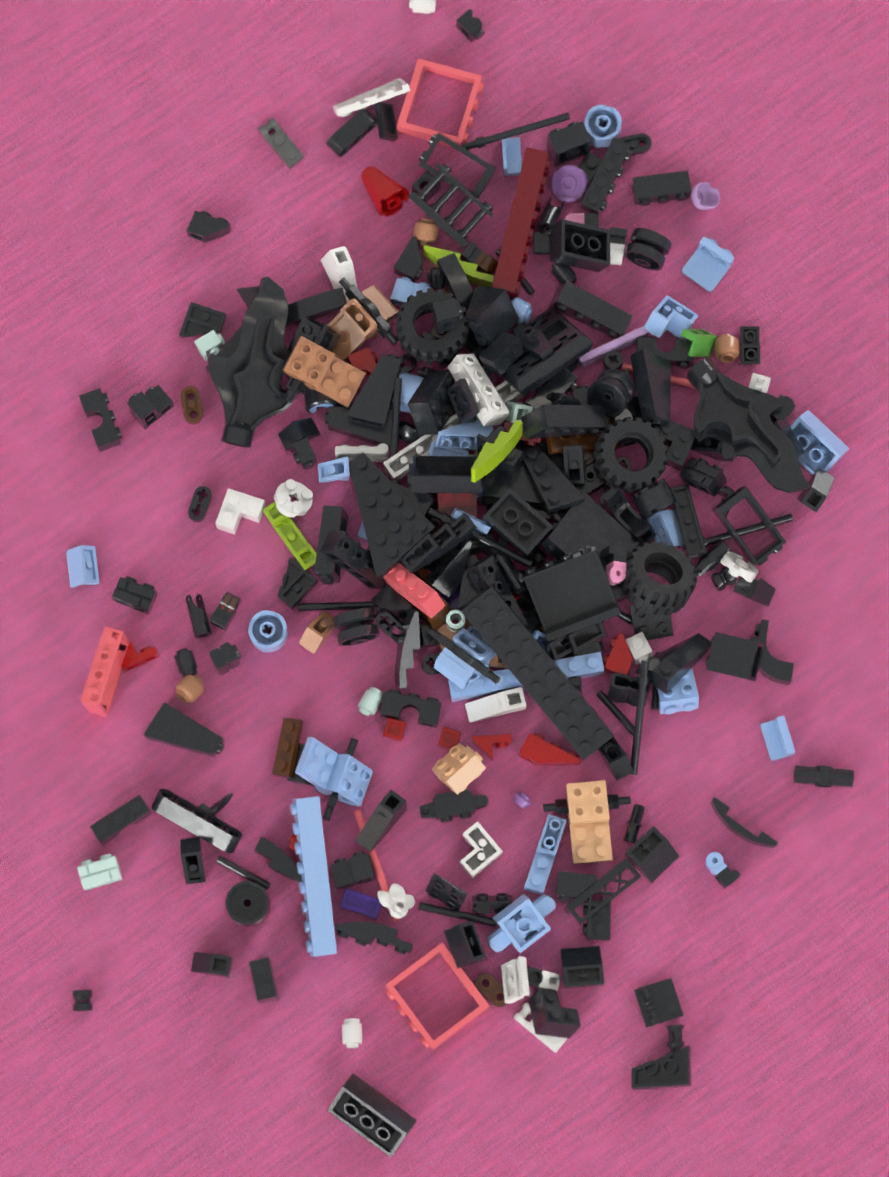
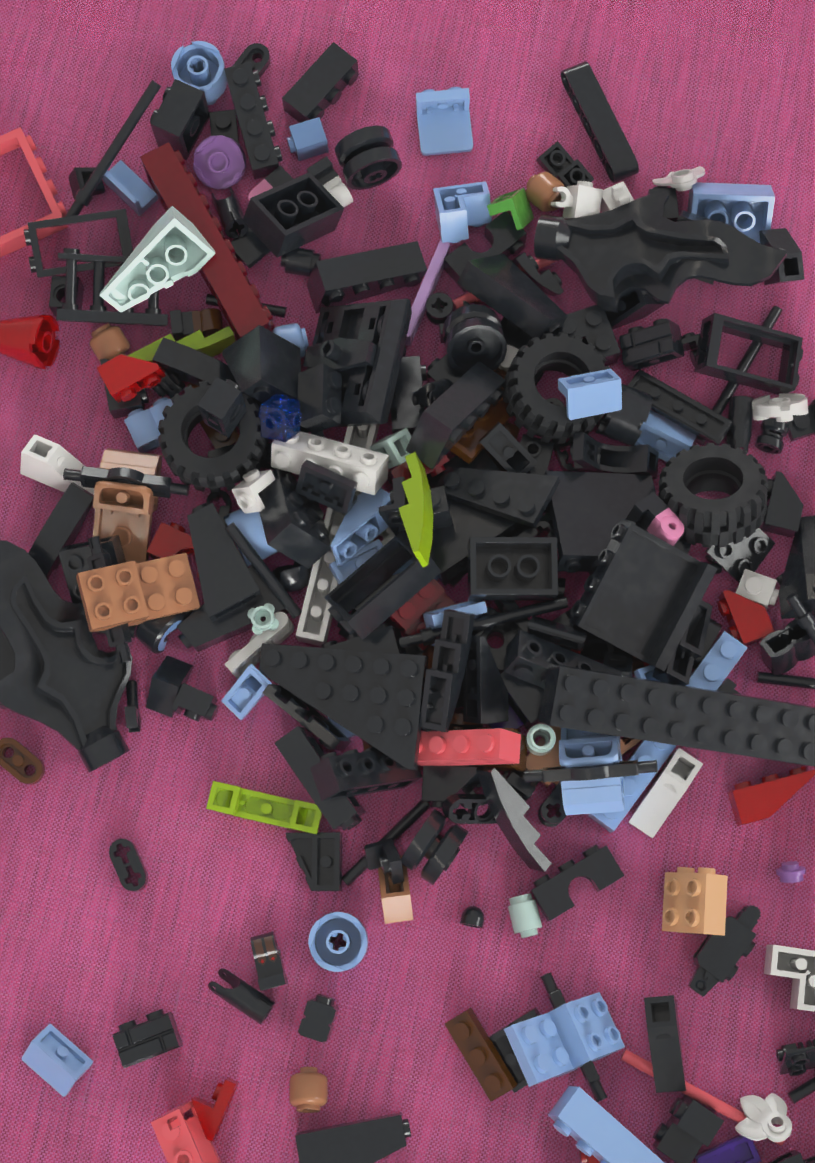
camera: 40 degrees left, 0 degrees up
black brick [174,648,198,677] -> none
white brick [215,488,266,534] -> none
white plate [274,479,313,518] -> none
red tile [383,717,407,741] -> none
red tile [438,726,462,749] -> none
red slope [472,734,512,761] -> none
lavender hair [691,182,720,210] -> none
none -> black slope [69,167,105,200]
none -> red slope [97,354,166,403]
none -> light aqua wedge [100,206,216,312]
none -> black bar [124,680,141,733]
none -> white bracket [231,469,276,514]
none -> light aqua plate [247,603,279,635]
none -> clear blue brick [259,394,302,442]
none -> black wing [262,684,351,750]
none -> medium blue brick [286,117,329,161]
none -> black bracket [364,838,404,885]
none -> black hinge [460,906,484,928]
none -> black slope [511,253,564,296]
none -> white brick [551,181,603,220]
none -> light blue panel [558,369,622,420]
none -> black beam [561,61,639,183]
none -> white plate [652,166,705,191]
none -> black slope [760,471,804,538]

